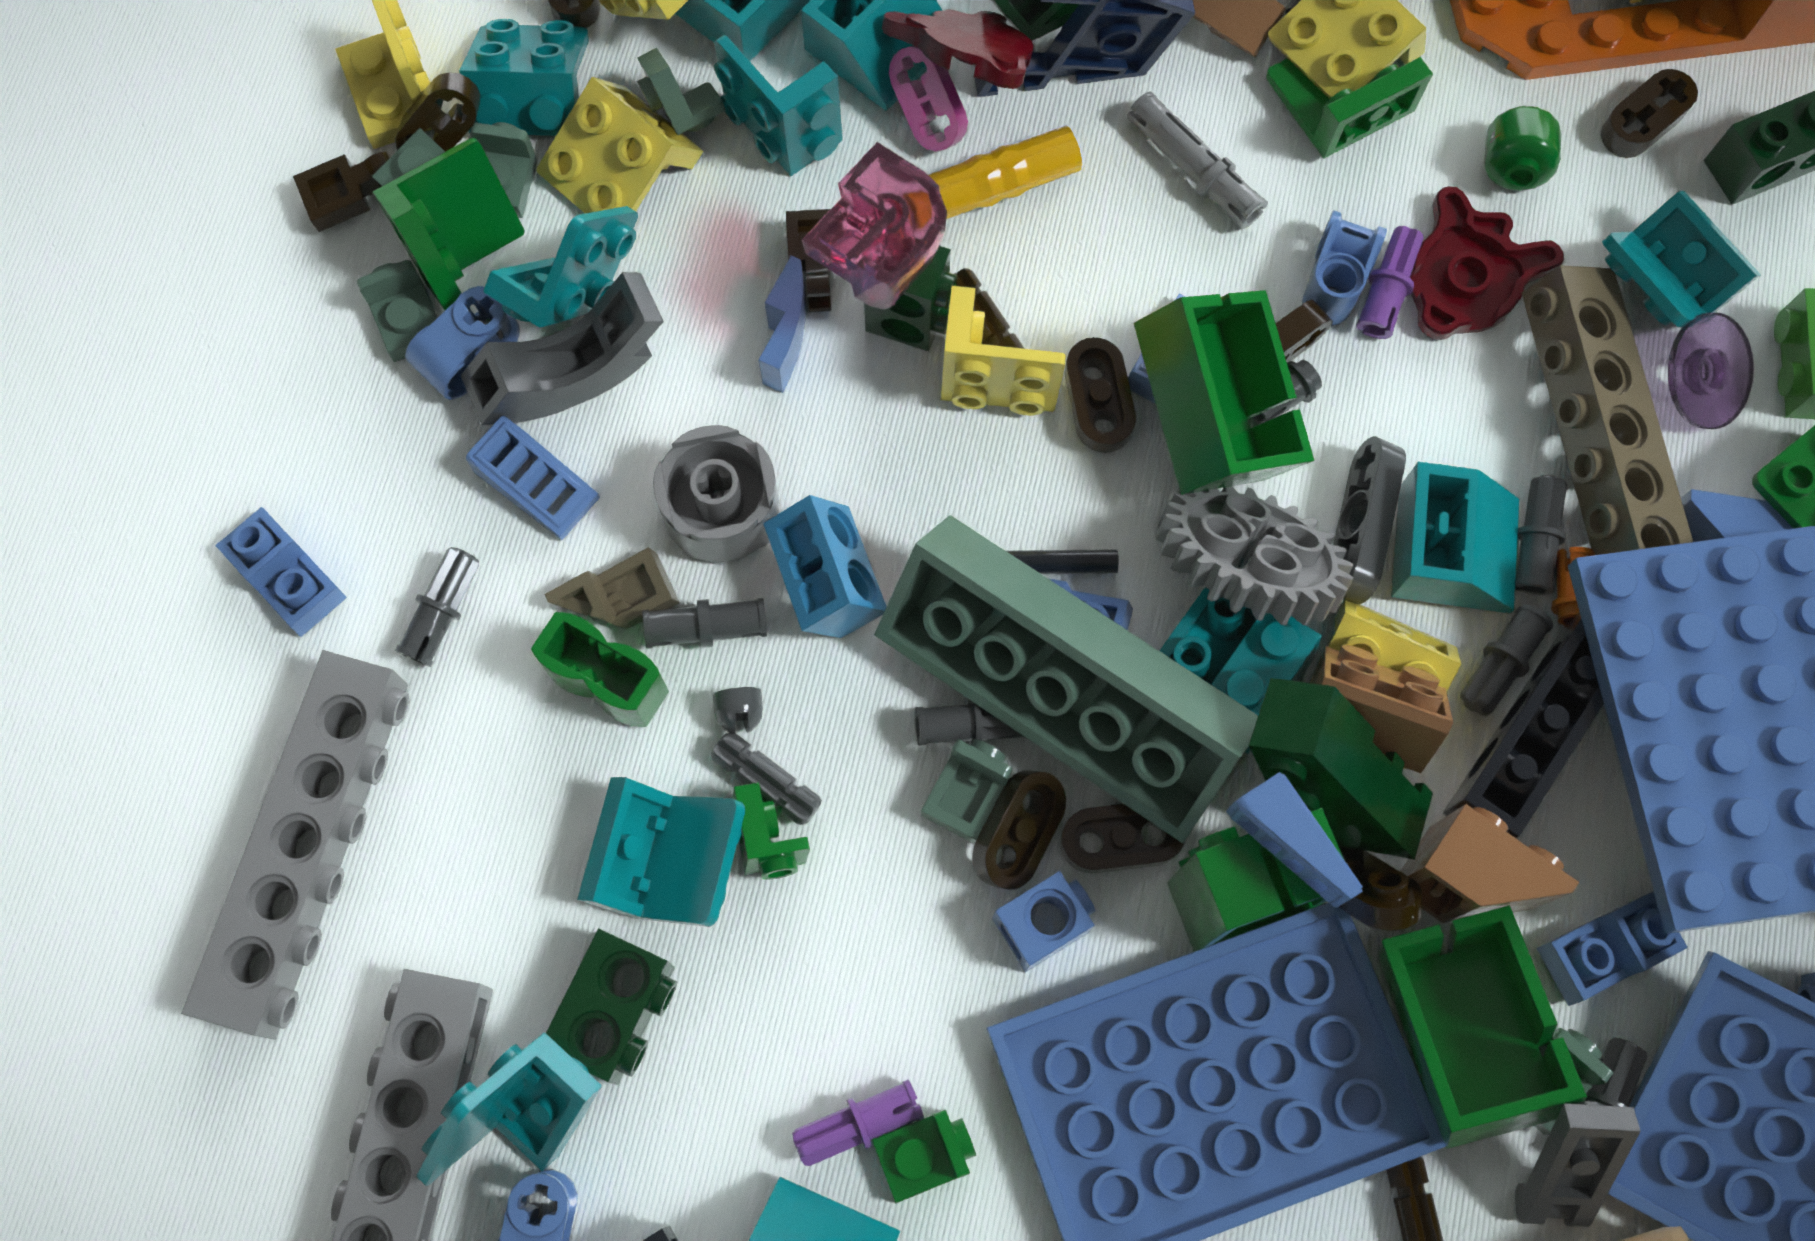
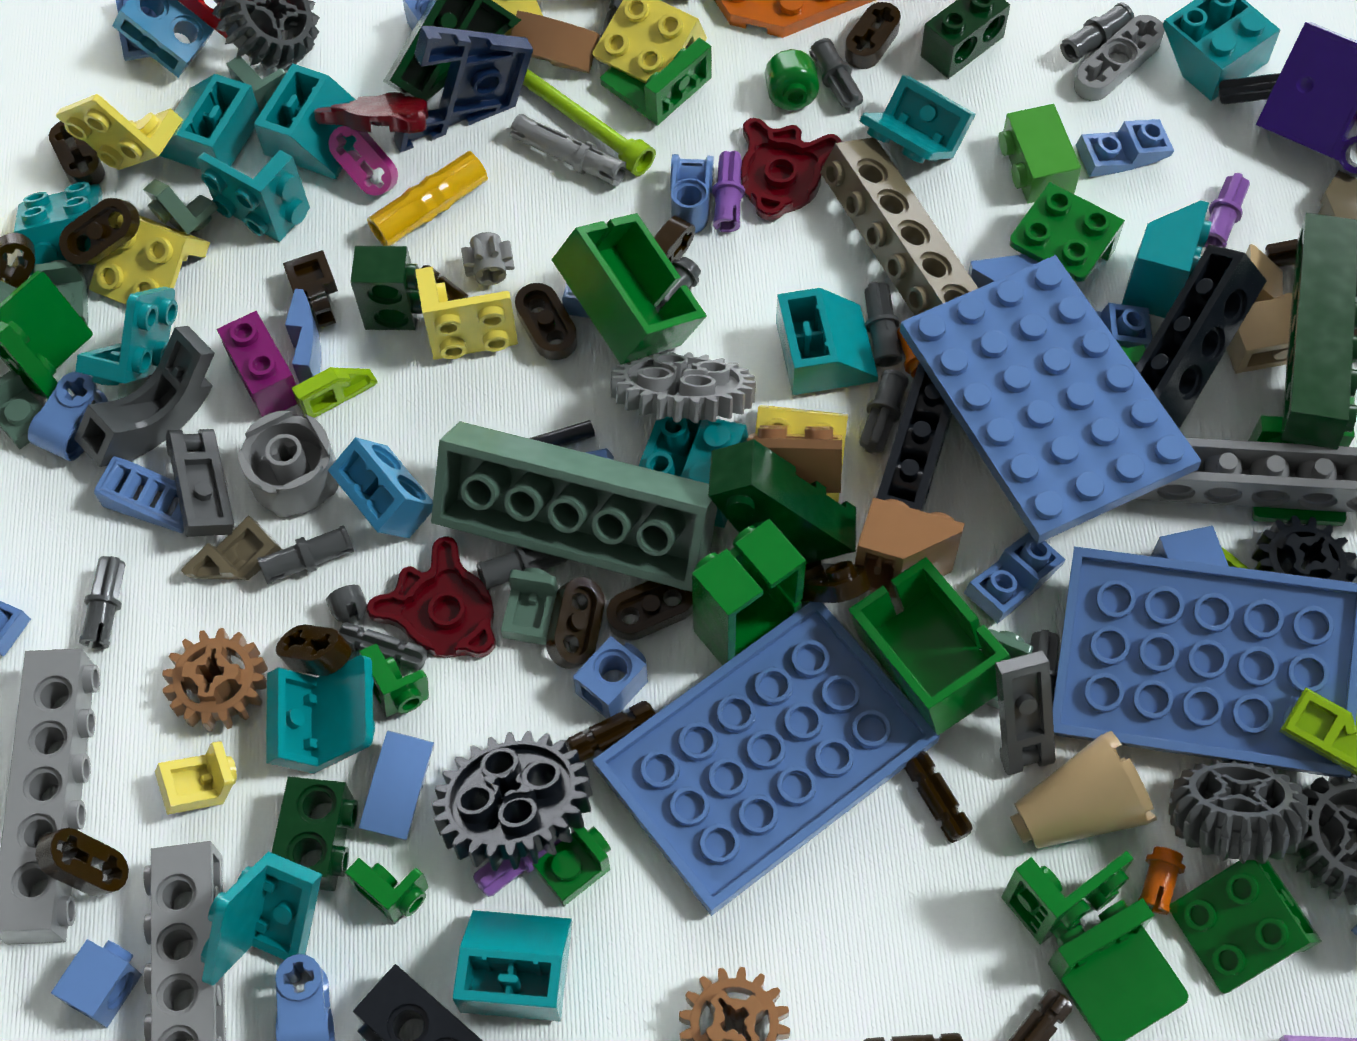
camera: 15 degrees left, 10 degrees down
green brick [531,612,669,727] -> none
clear pink brick [802,142,947,309] -> none
medium blue slope [1226,772,1363,908] -> none
dark grey beam [1333,436,1406,604] -> none
clear purple dish [1668,312,1754,429] -> none
none -> dark brown beam [35,828,129,897]
none -> medium blue brick [51,939,142,1028]
none -> dark brown plate [59,198,140,266]
none -> light yellow bracket [155,741,237,815]
none -> medium nougat gear [162,628,268,731]
none -> dark grey plate [166,429,234,537]
none -> magenta brick [216,311,297,417]
none -> dark brown beam [275,624,352,676]
none -> lime tile [292,367,378,418]
none -> green bracket [345,858,428,924]
none -> medium blue slope [359,730,435,840]
none -> dark red tile [367,536,496,658]
none -> black gear [432,731,593,871]
none -> light grey gear [461,232,515,285]
none -> lime piece [523,69,656,176]
none -> dark brown axle [566,701,656,762]
none -> dark grey axle [809,38,863,111]

